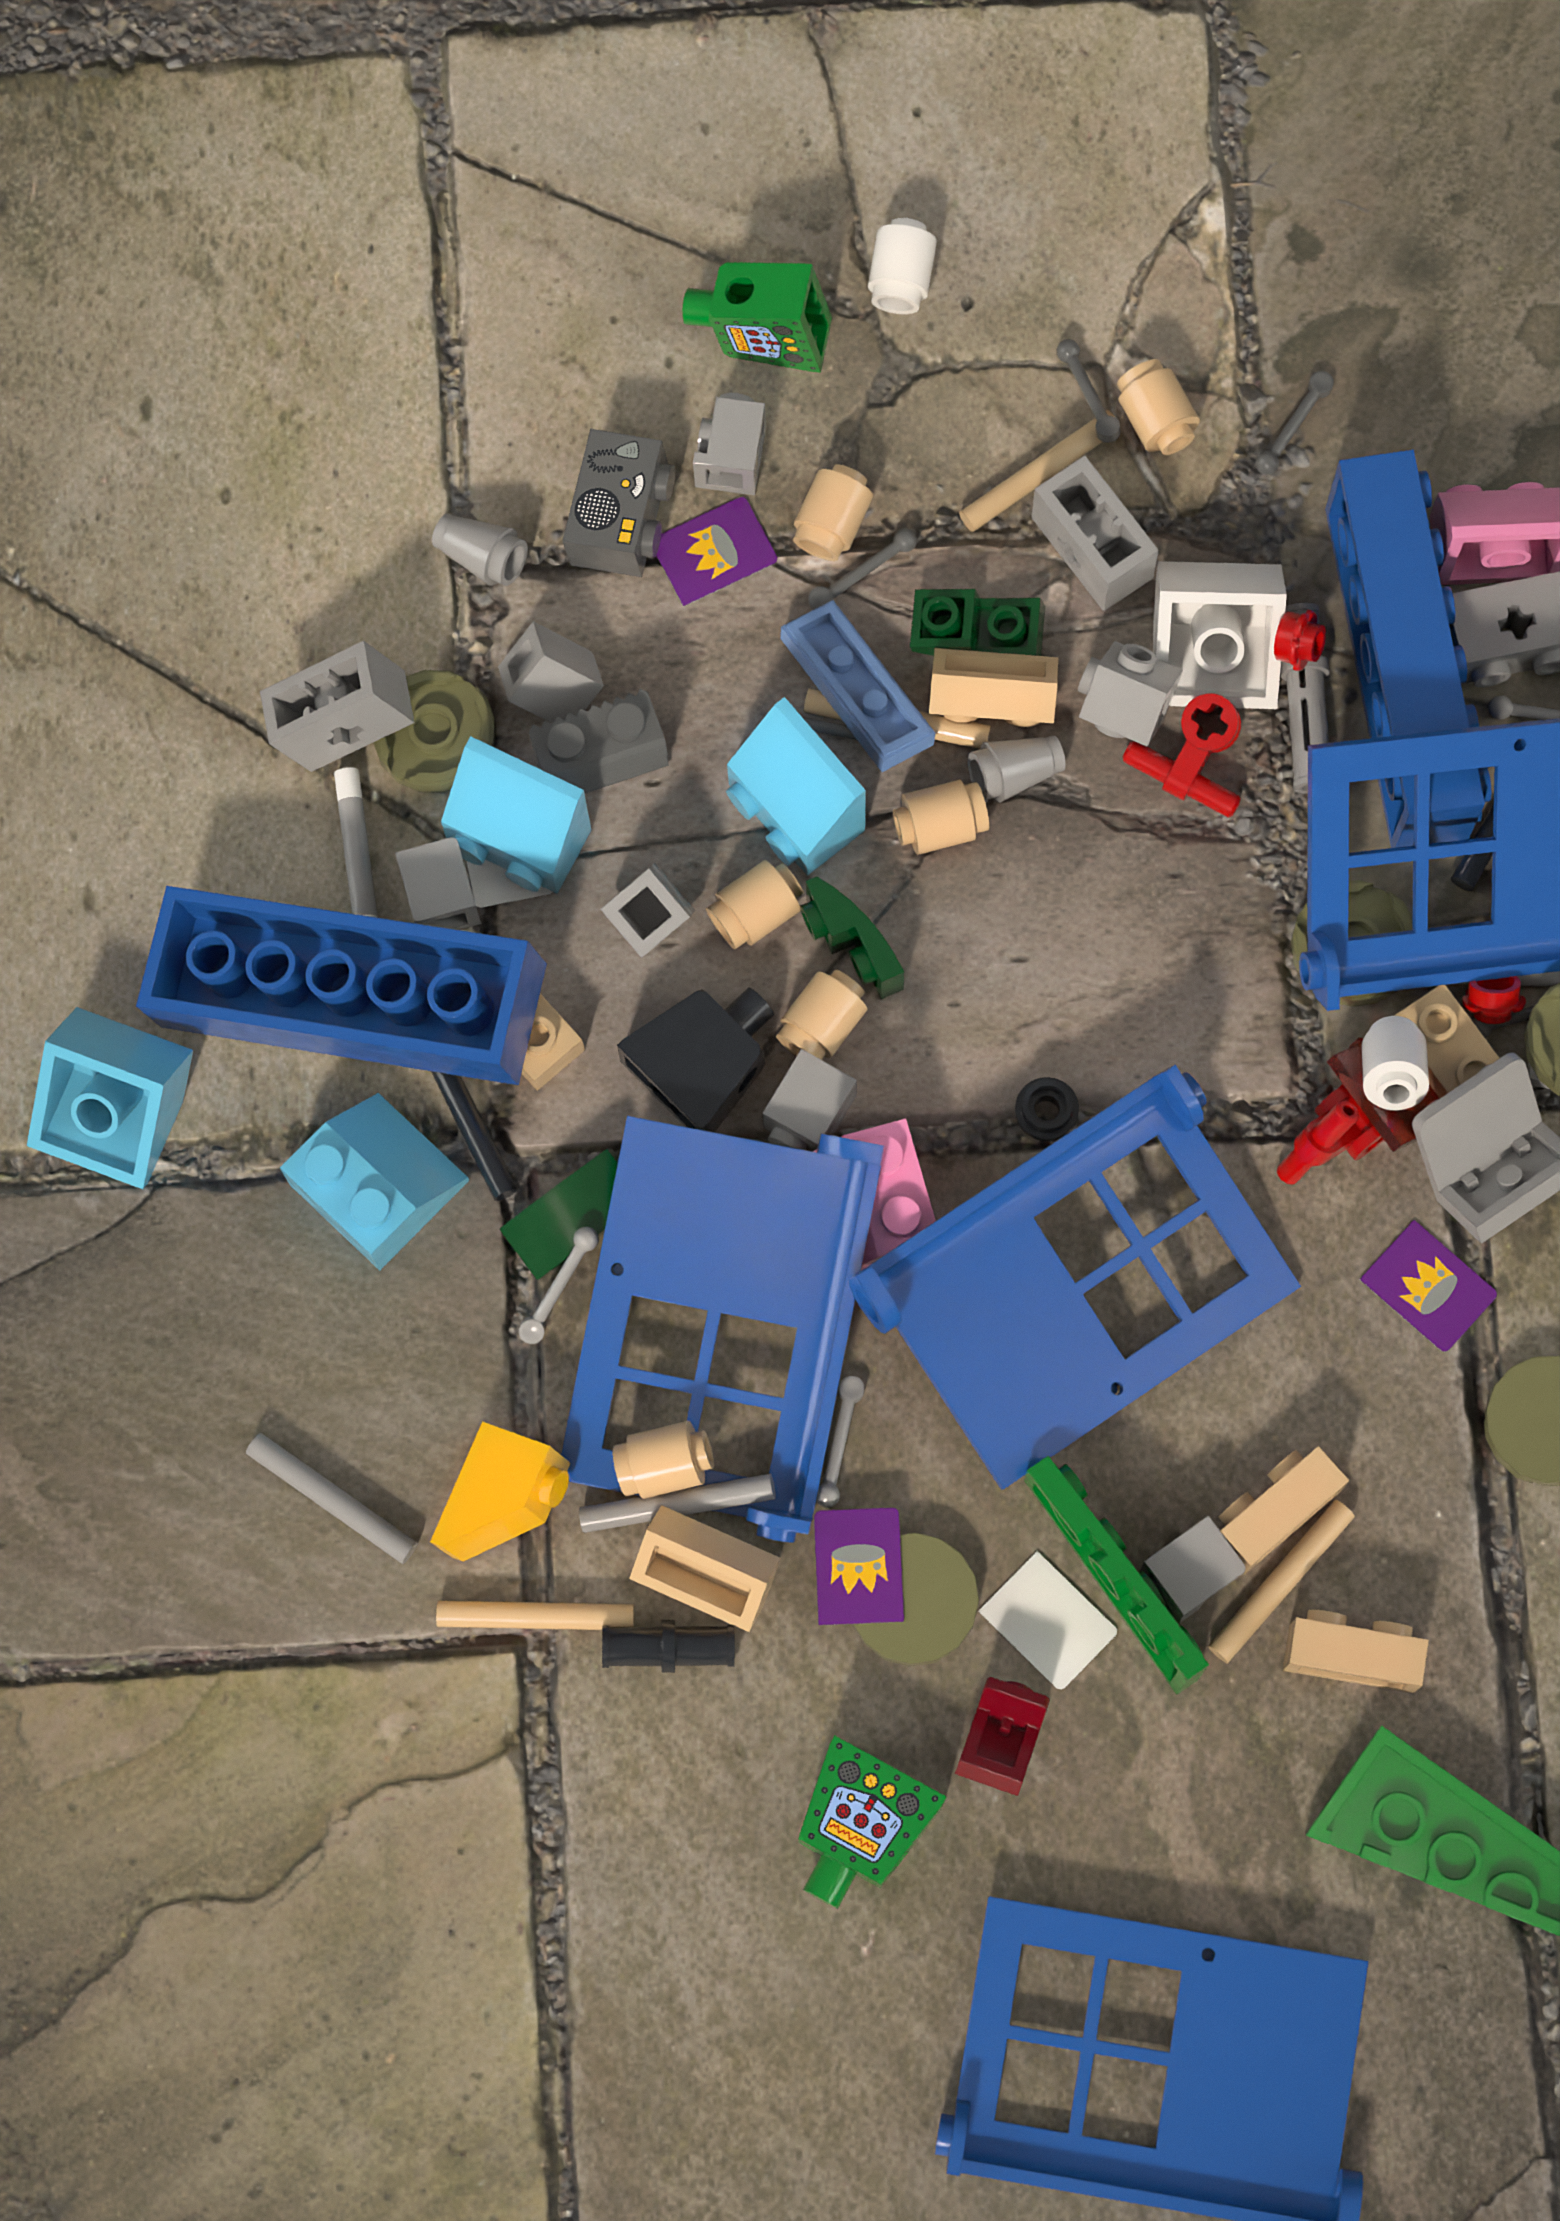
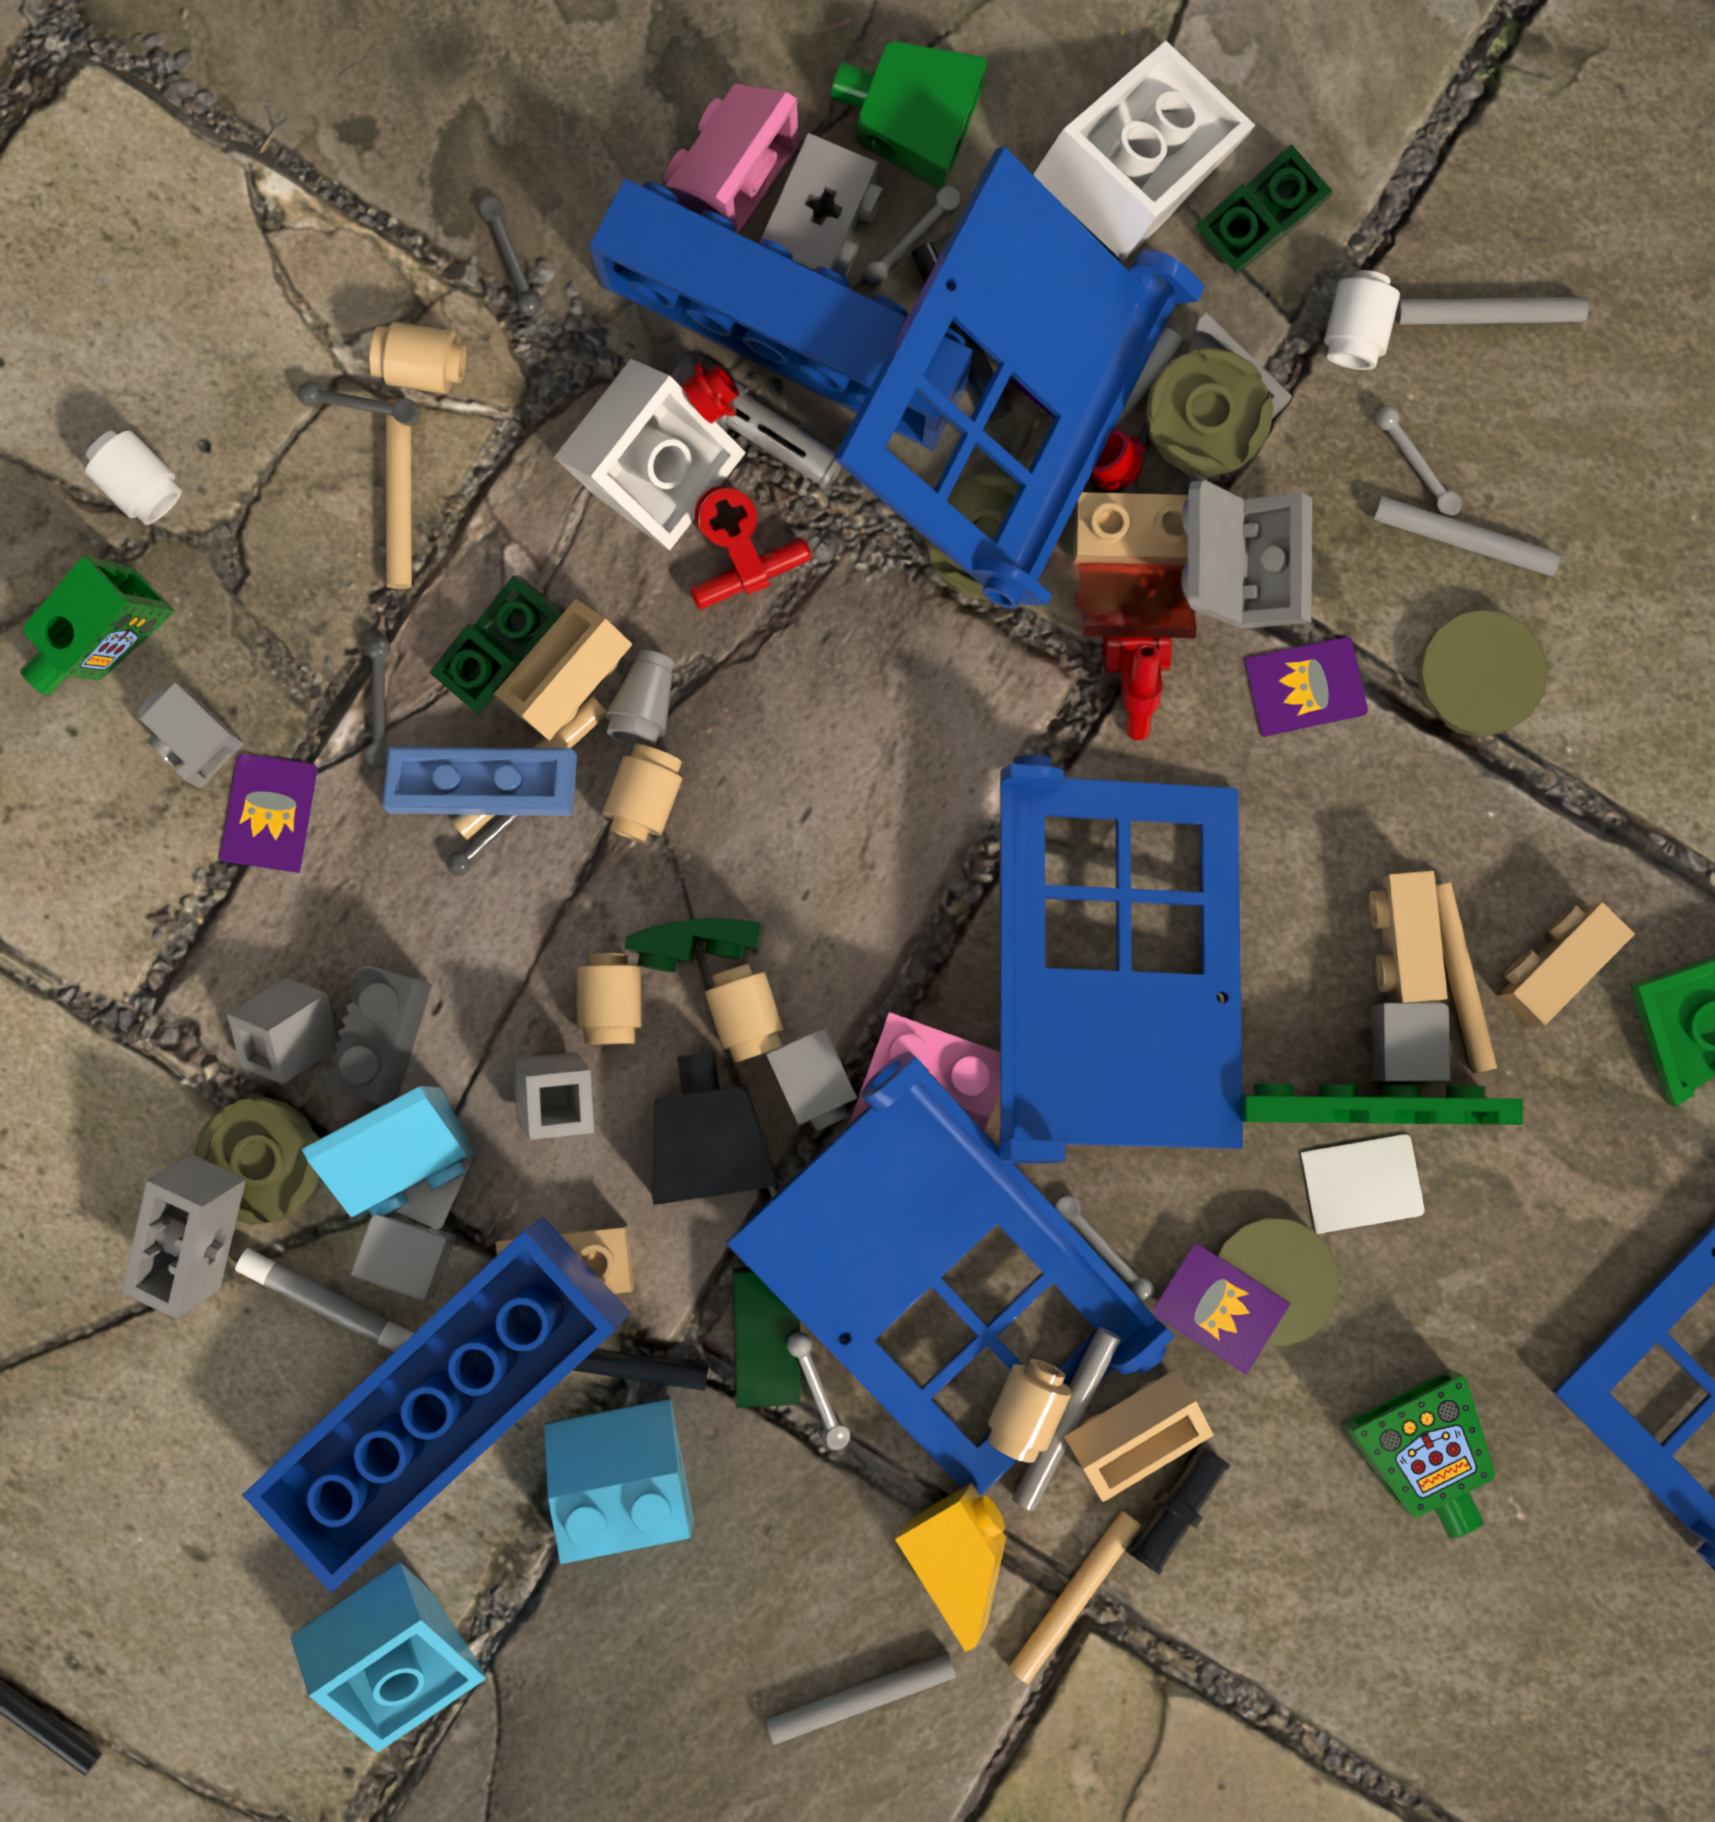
camera: 60 degrees left, 10 degrees up
light grey cone [432,513,528,586] -> none
dark grey brick [563,429,675,577] -> none
medium azure slope [726,697,866,876] -> none
tan brick [793,464,874,561] -> none
dark red bracket [955,1677,1050,1796] -> none
black plate [1015,1077,1079,1141] -> none
light grey brick [1031,456,1159,612] -> none
light grey brick [1078,641,1183,746] -> none
white brick [1362,1016,1429,1110] -> none

